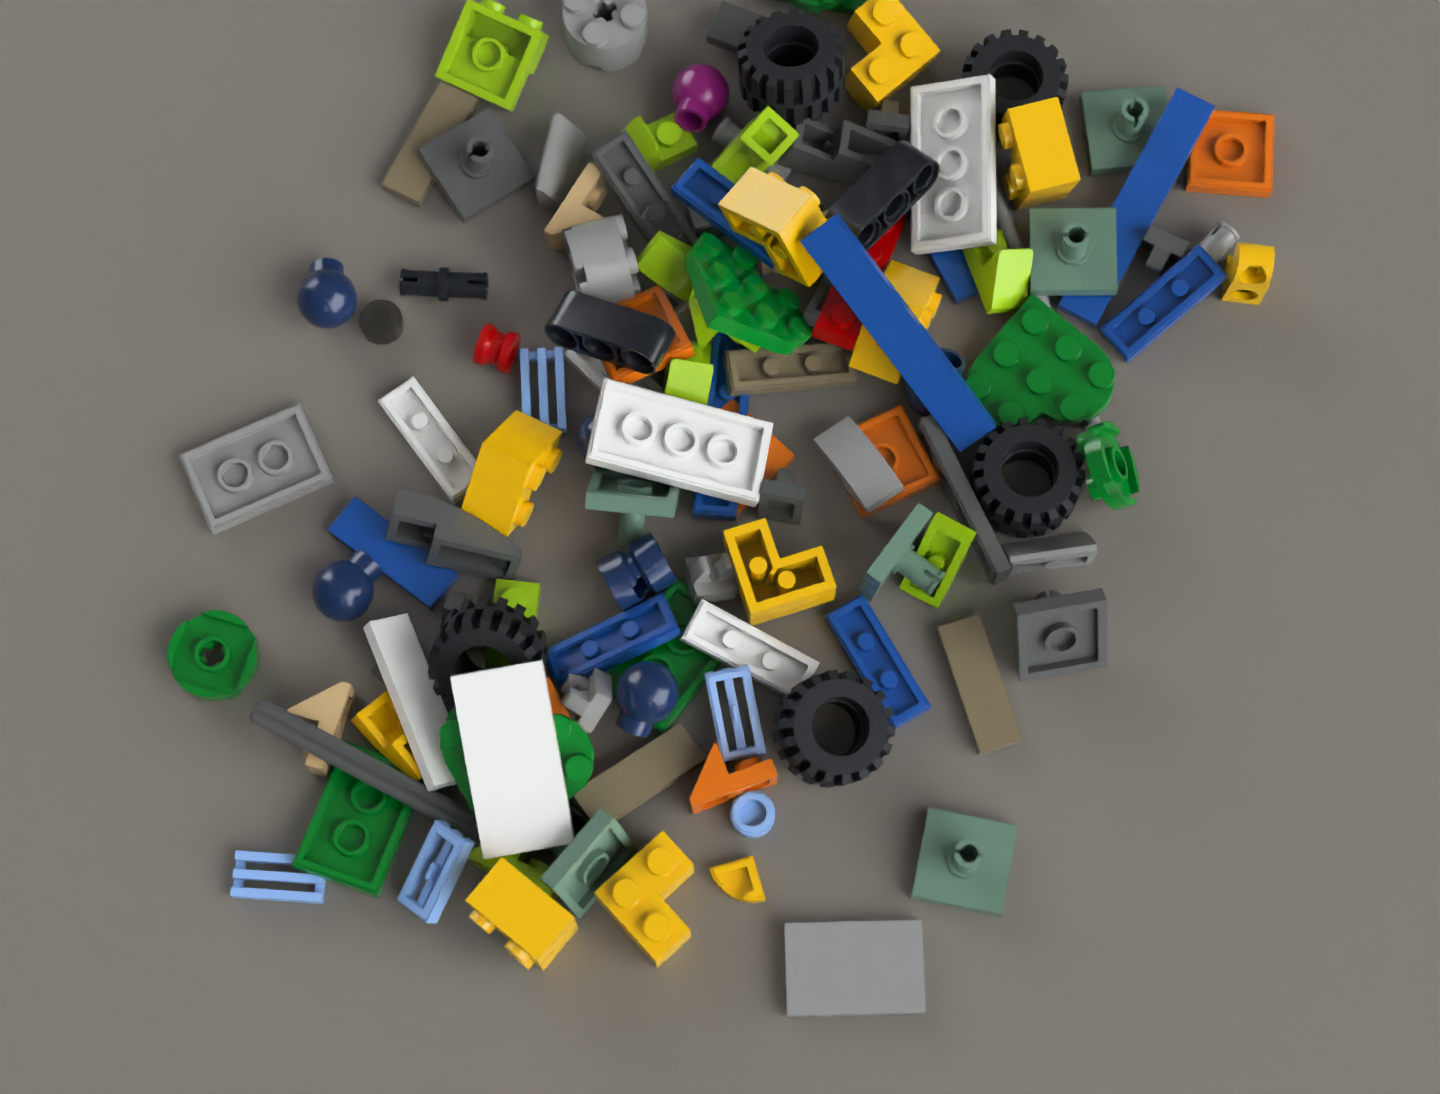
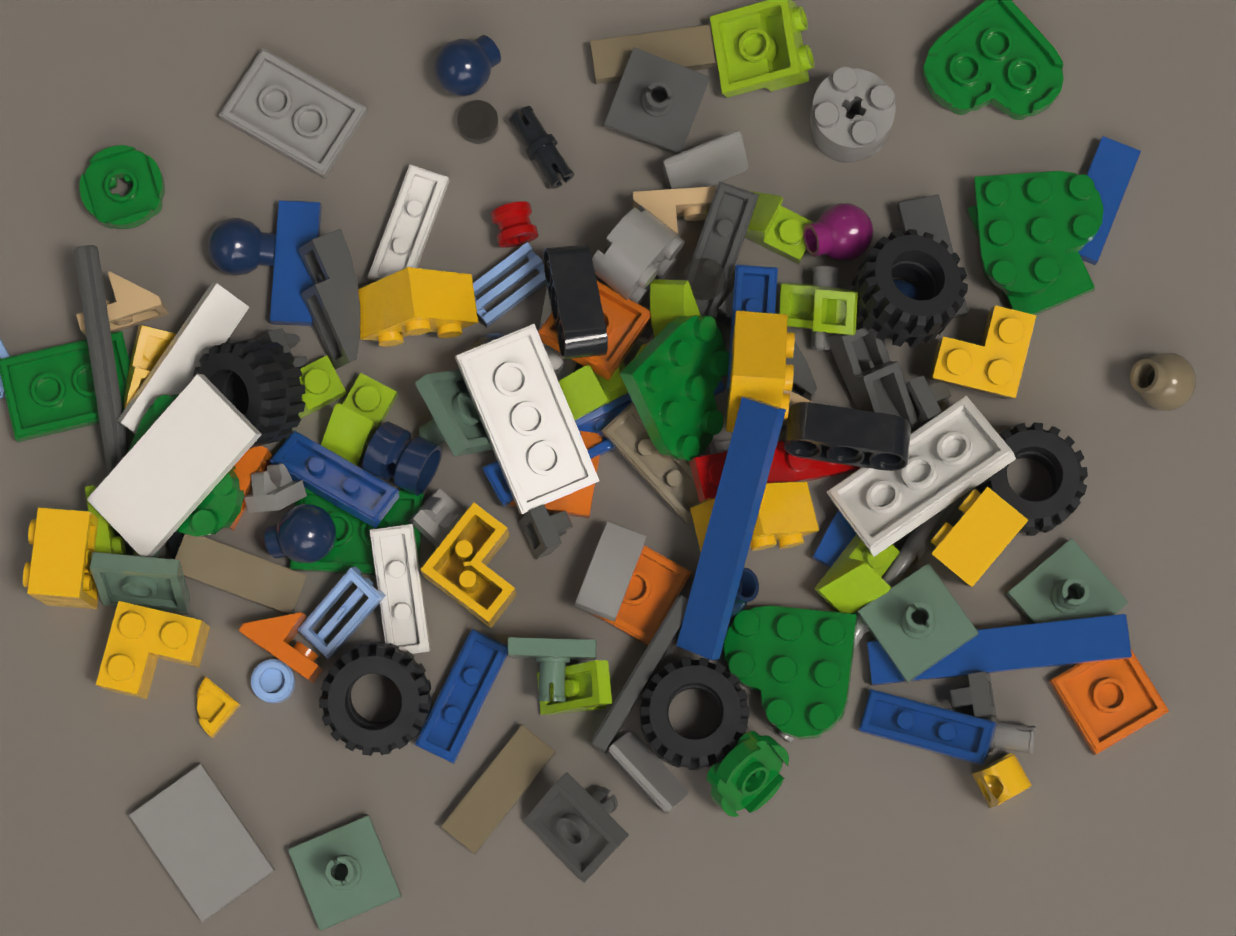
camera: 55 degrees right, 5 degrees up
light blue tile [397,820,475,924] -> none
none -> lime slope [321,373,398,466]

